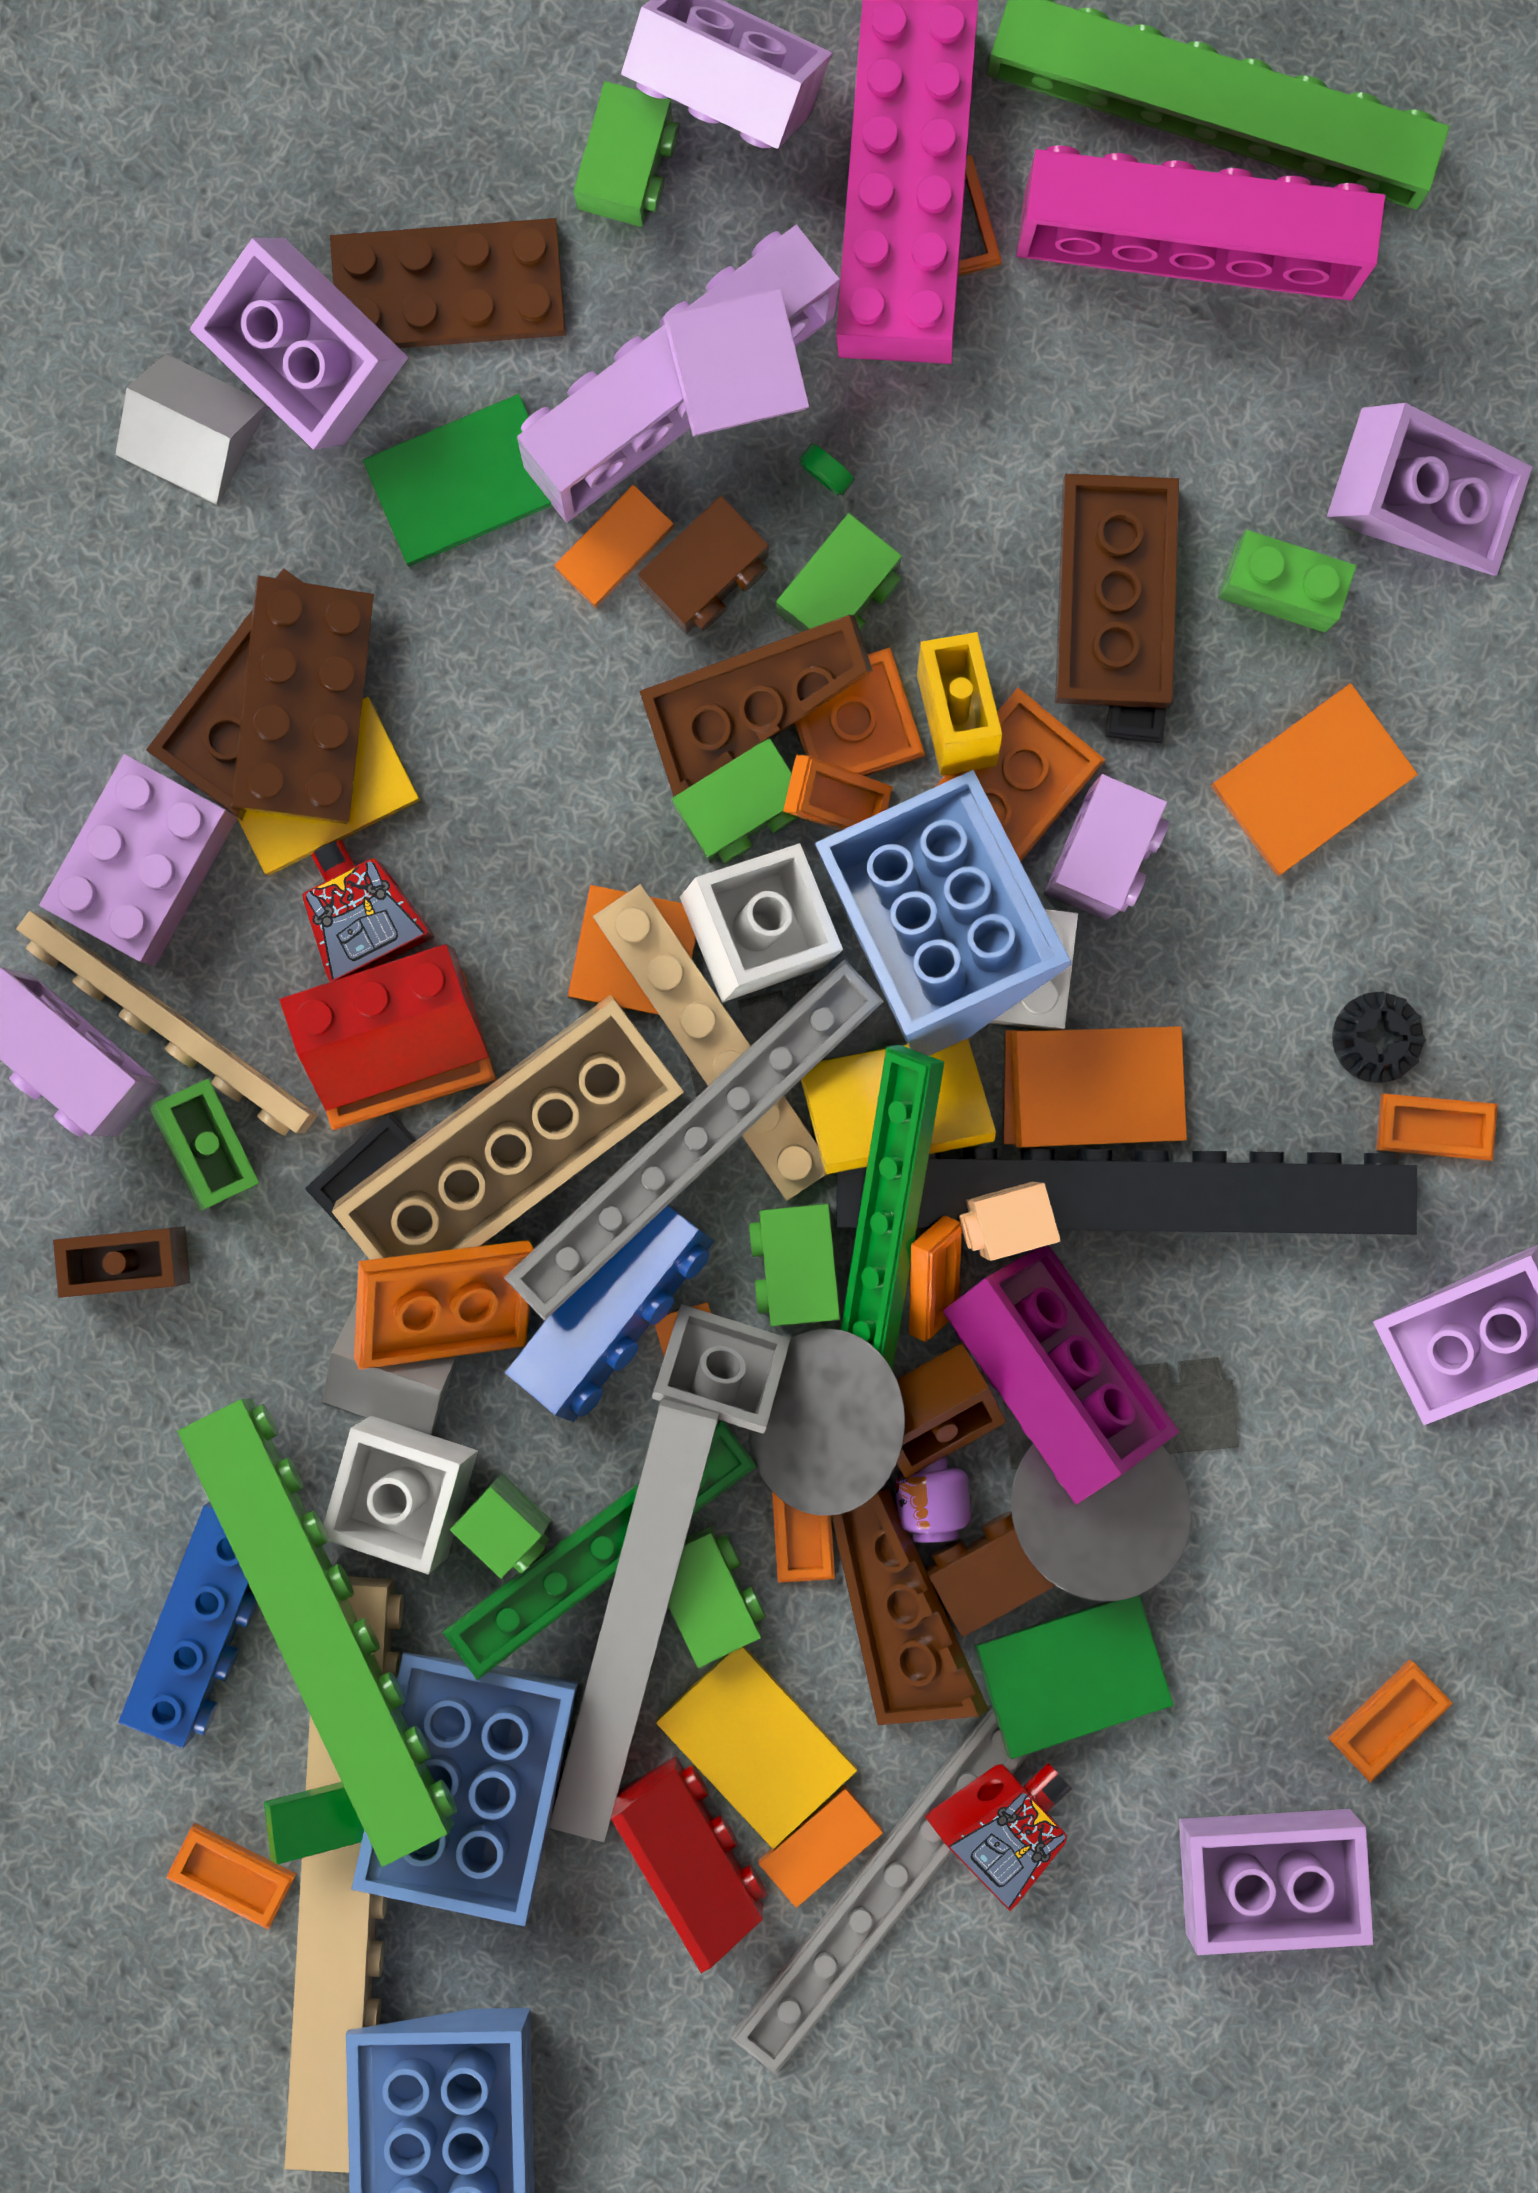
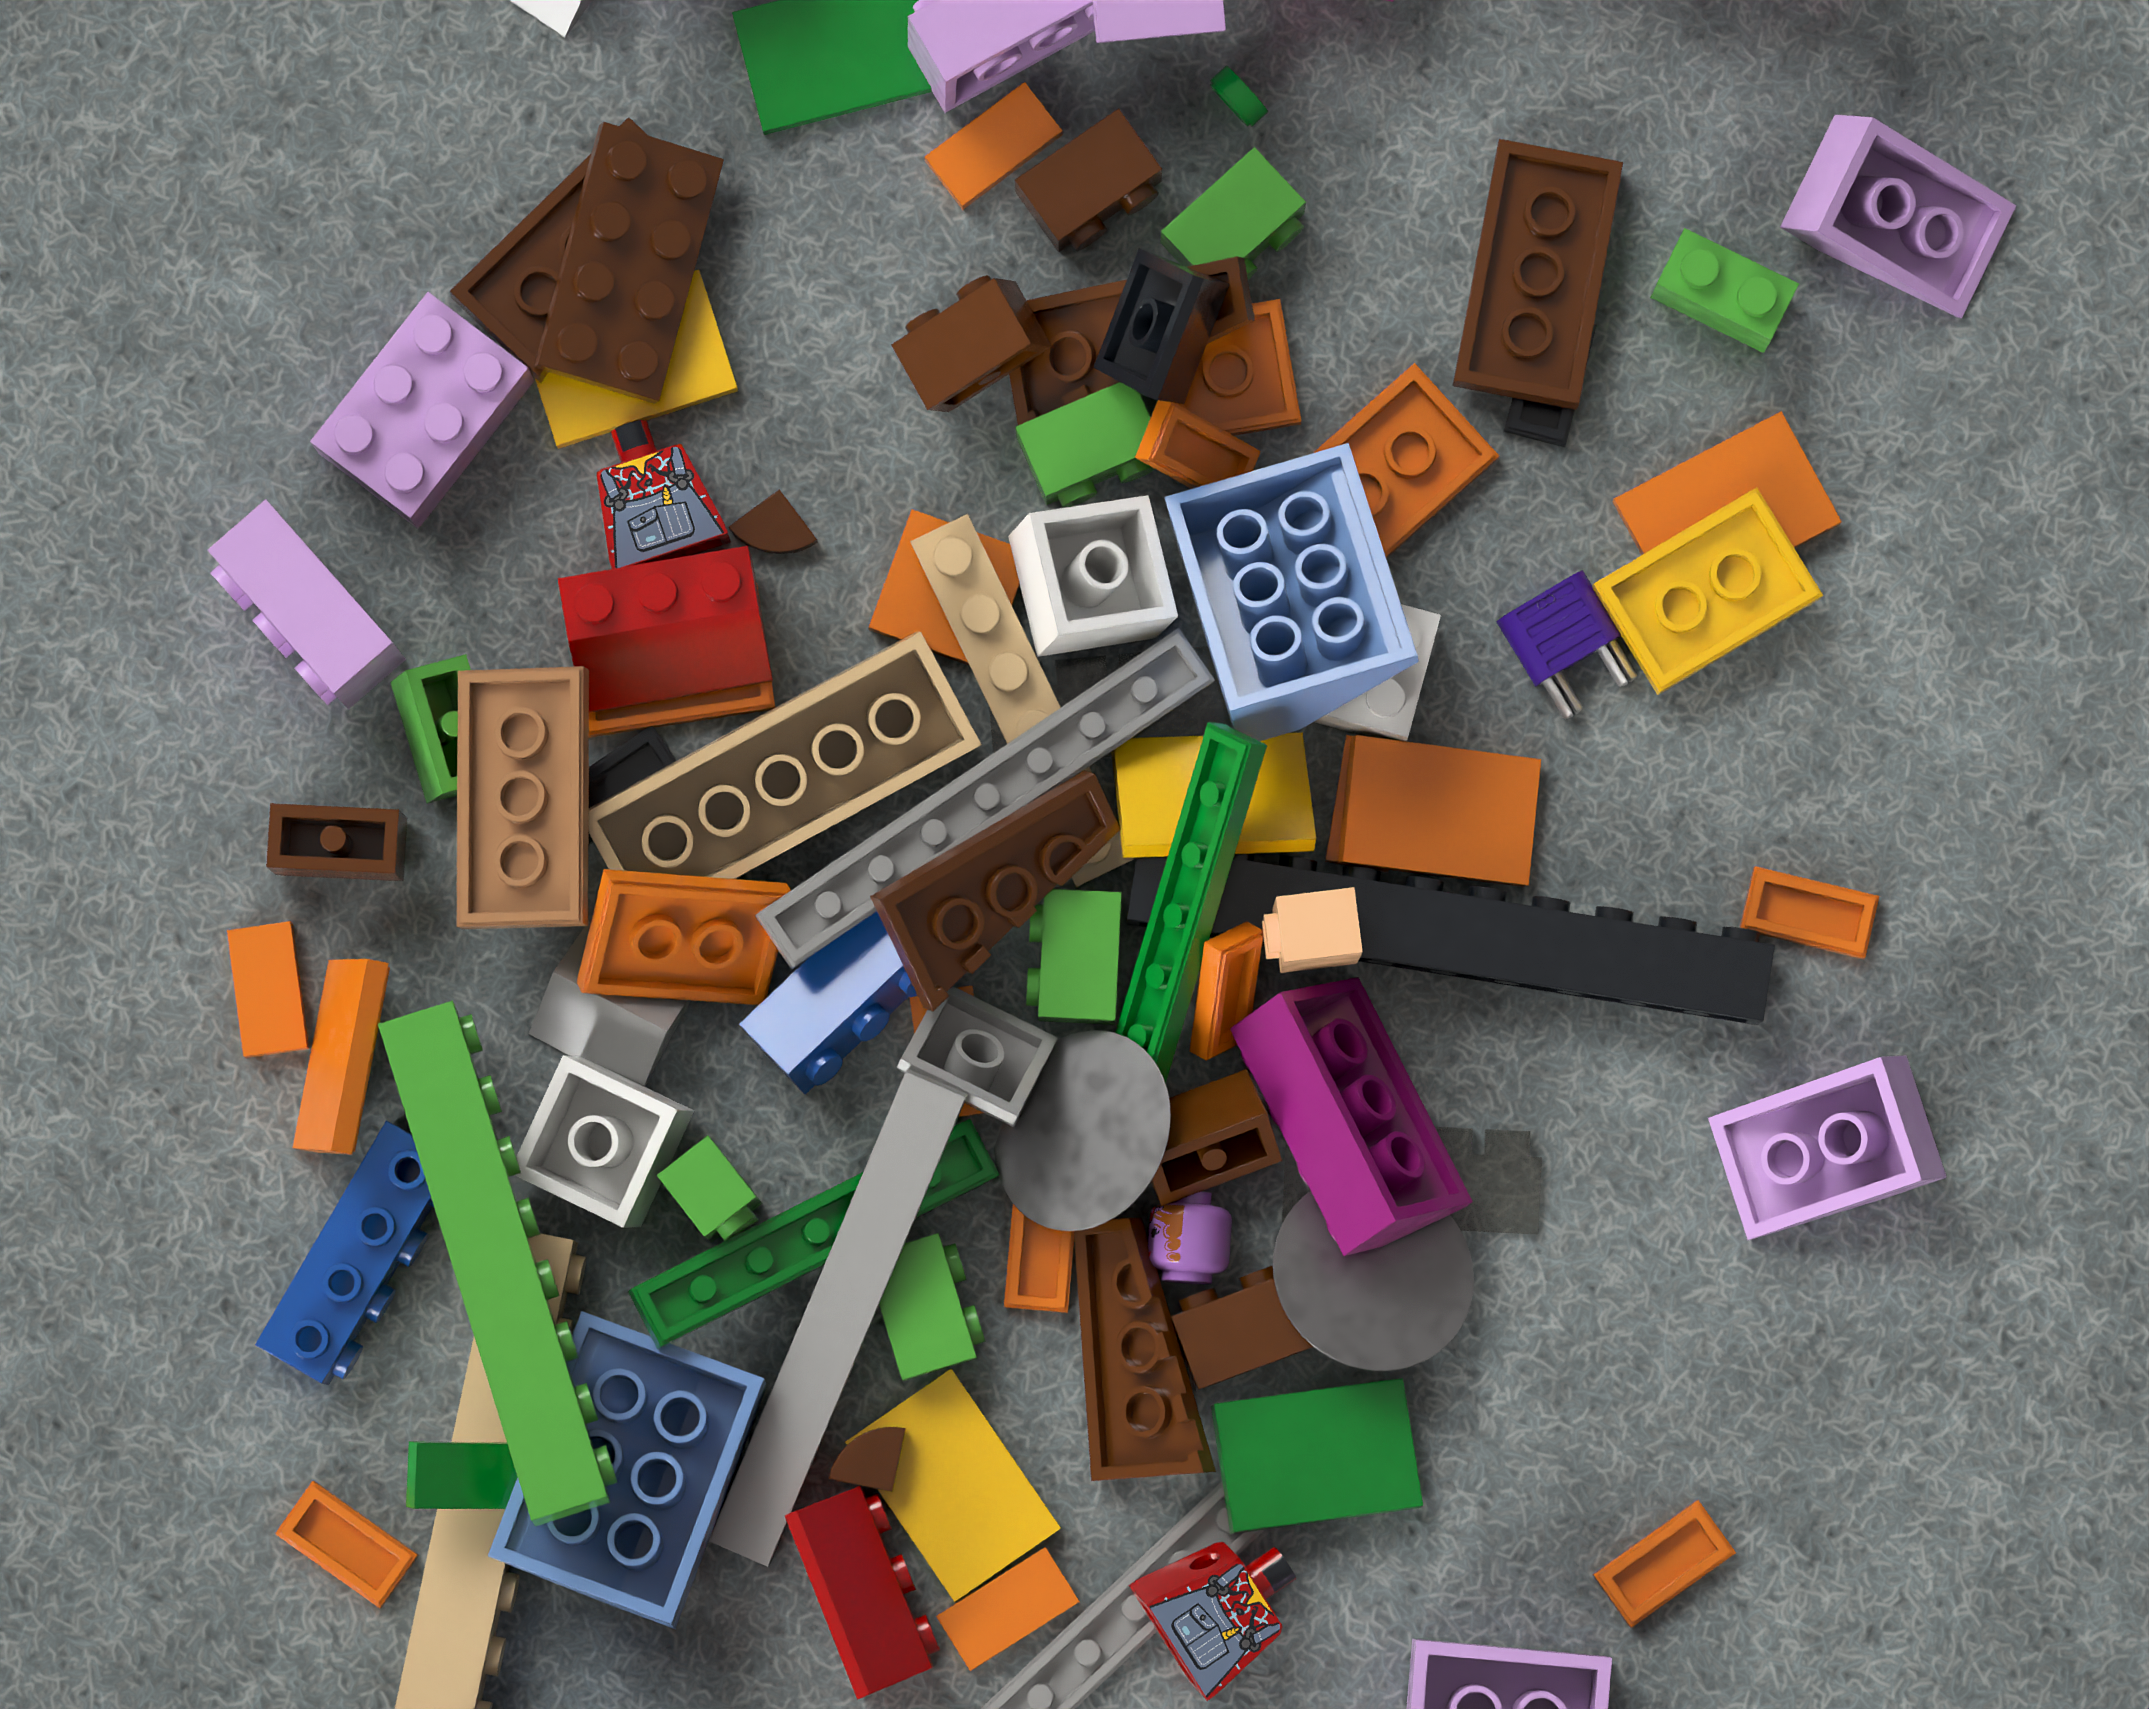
camera: 10 degrees right, 5 degrees down
tan plate [16,911,318,1136] -> none
yellow brick [917,632,1002,776] -> none
lavender brick [1044,774,1170,920] -> none
black gear [1332,991,1426,1083] -> none
none -> orange tile [227,921,309,1058]
none -> orange tile [292,959,390,1155]
none -> medium nougat tile [457,666,589,929]
none -> reddish brown tile [729,489,818,554]
none -> reddish brown tile [829,1427,906,1492]
none -> reddish brown wing [870,771,1121,1011]
none -> reddish brown brick [891,275,1052,412]
none -> black slope [1093,248,1230,404]
none -> dark purple piece [1496,570,1637,719]
none -> yellow tile [1592,487,1823,695]

